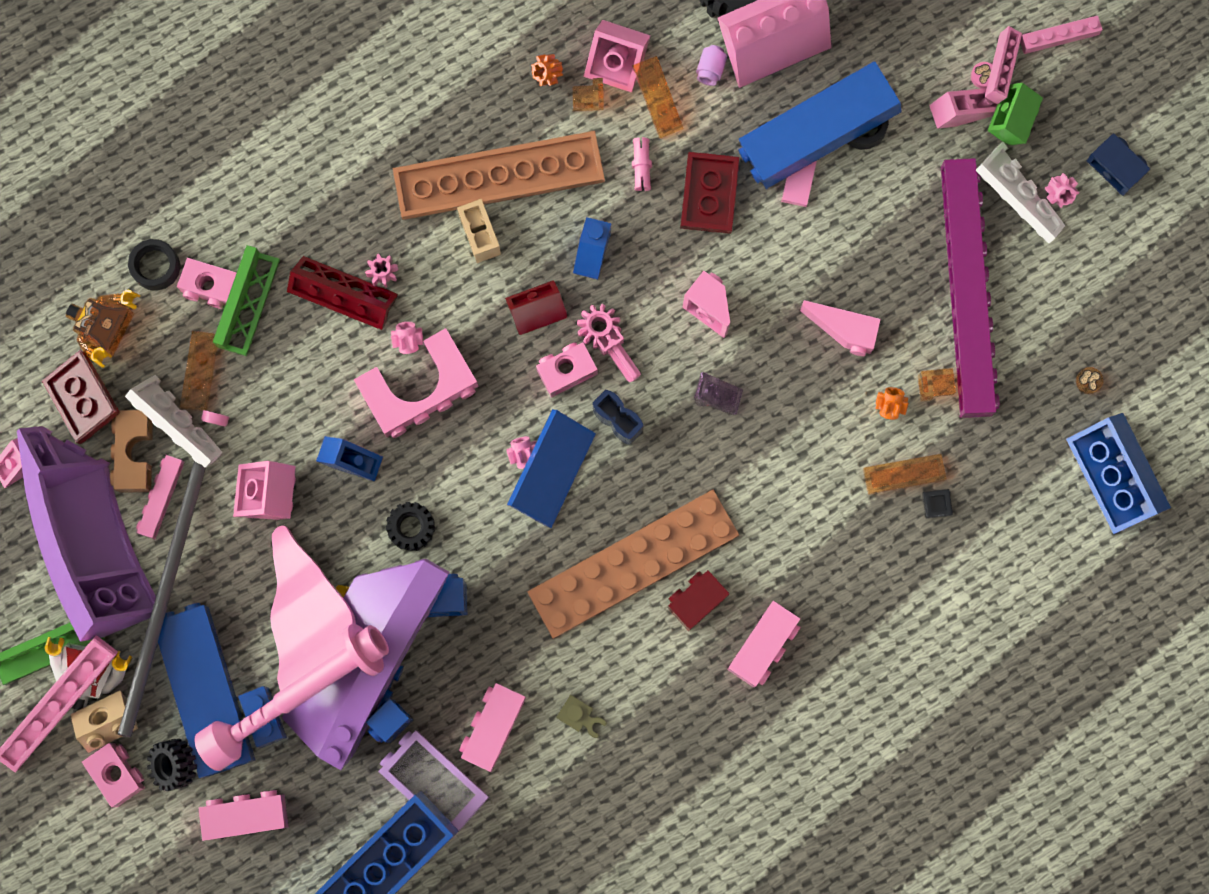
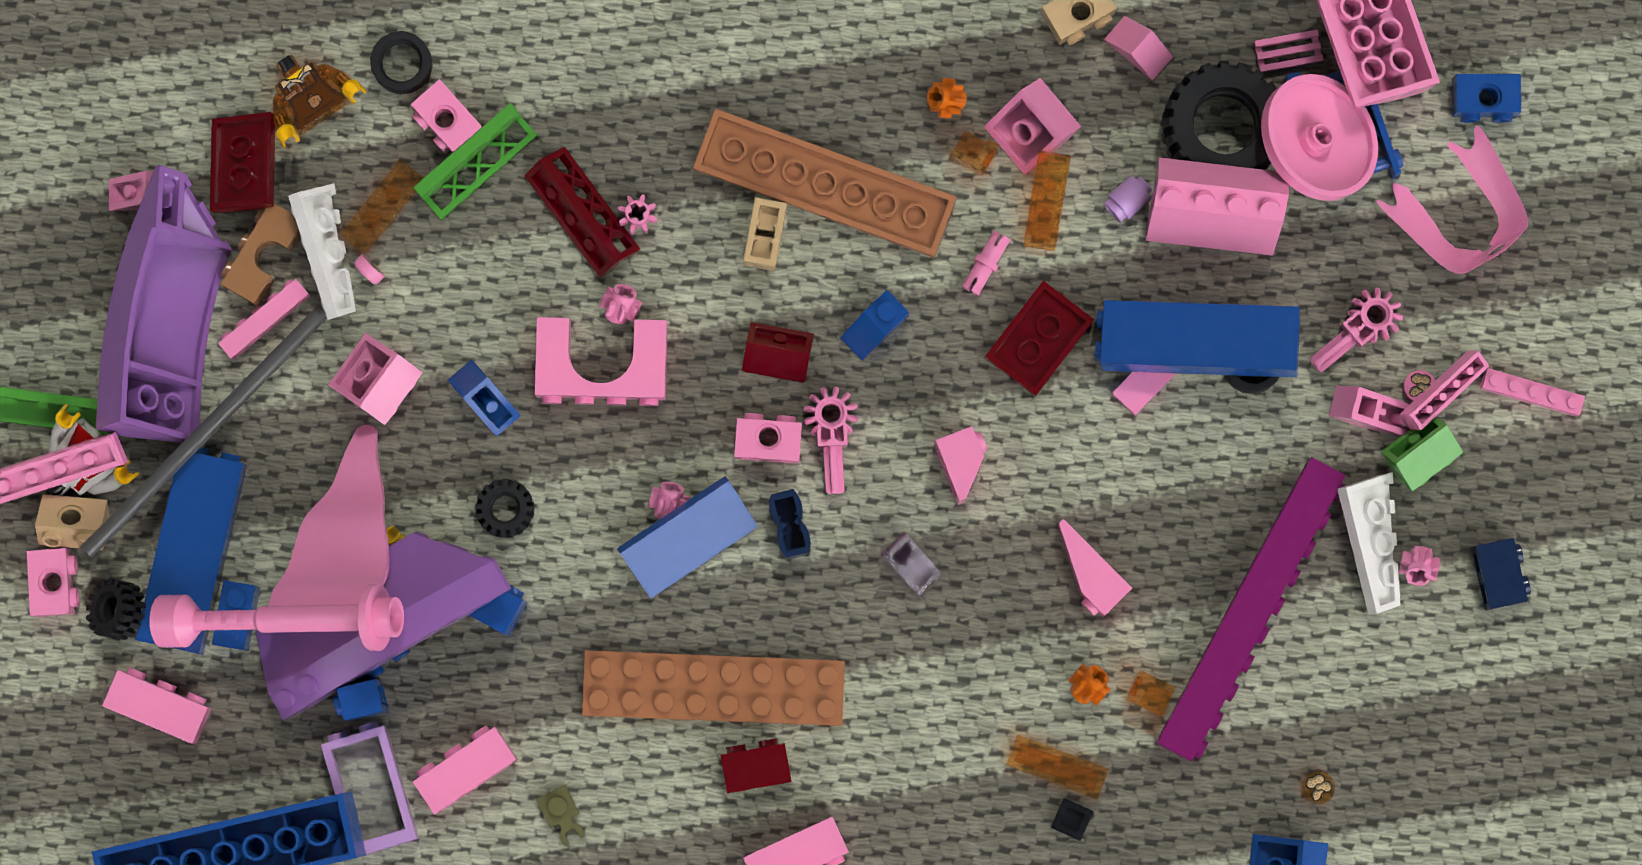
camera: 30 degrees right, 5 degrees up
none -> bright pink gear [1310,288,1403,373]

